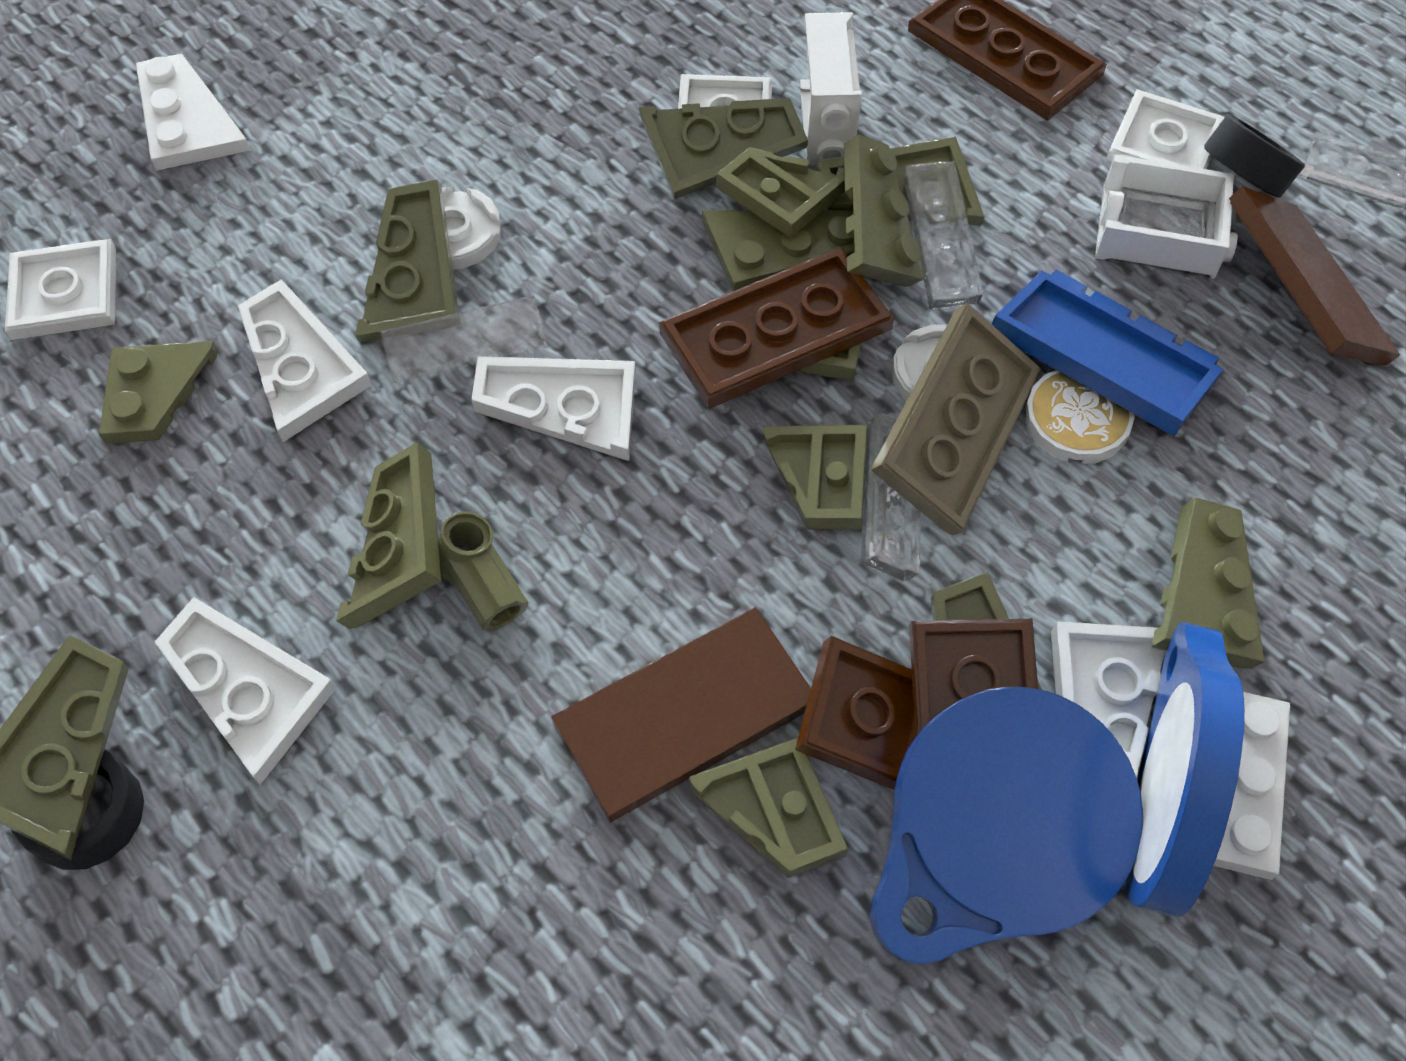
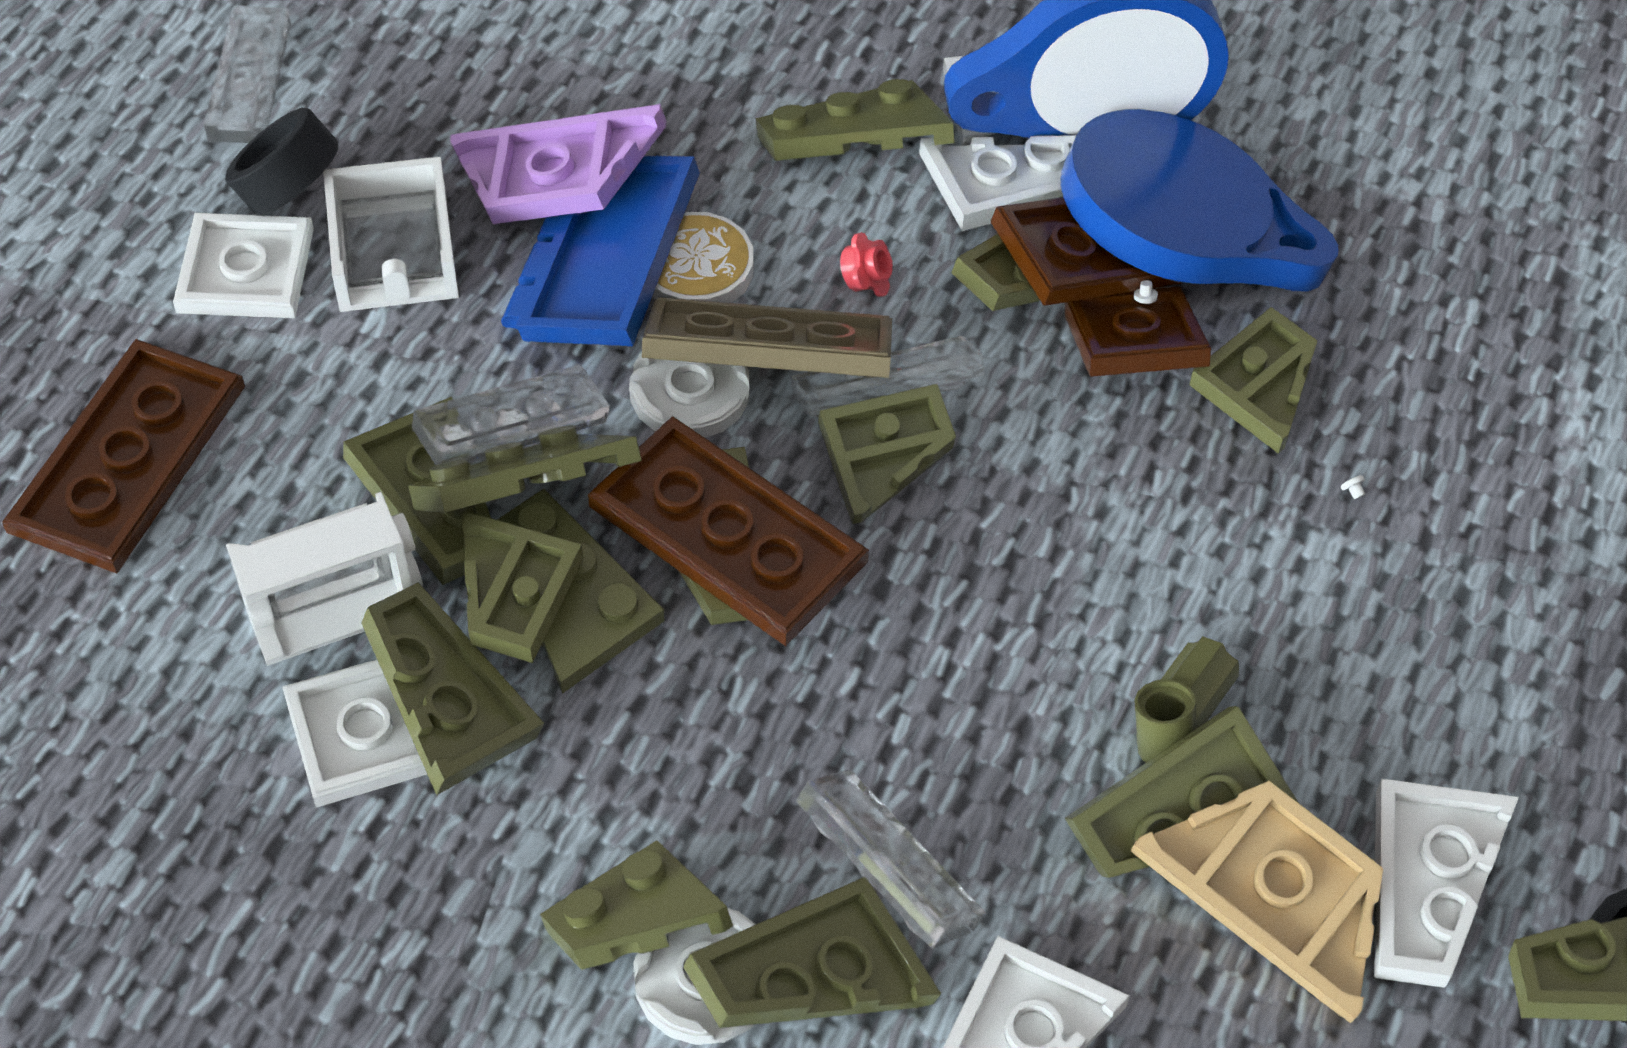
camera: 115 degrees left, 5 degrees down
white wing [472,356,636,461] -> none
reddish brown tile [551,607,811,823] -> none
reddish brown tile [1229,186,1400,366] -> none
none -> lavender wing [450,104,667,224]
none -> olive wing [540,840,733,970]
none -> coral plate [840,232,893,297]
none -> tan wing [1131,781,1383,1023]
none -> white piece [1134,280,1158,304]
none -> white piece [1341,475,1365,499]

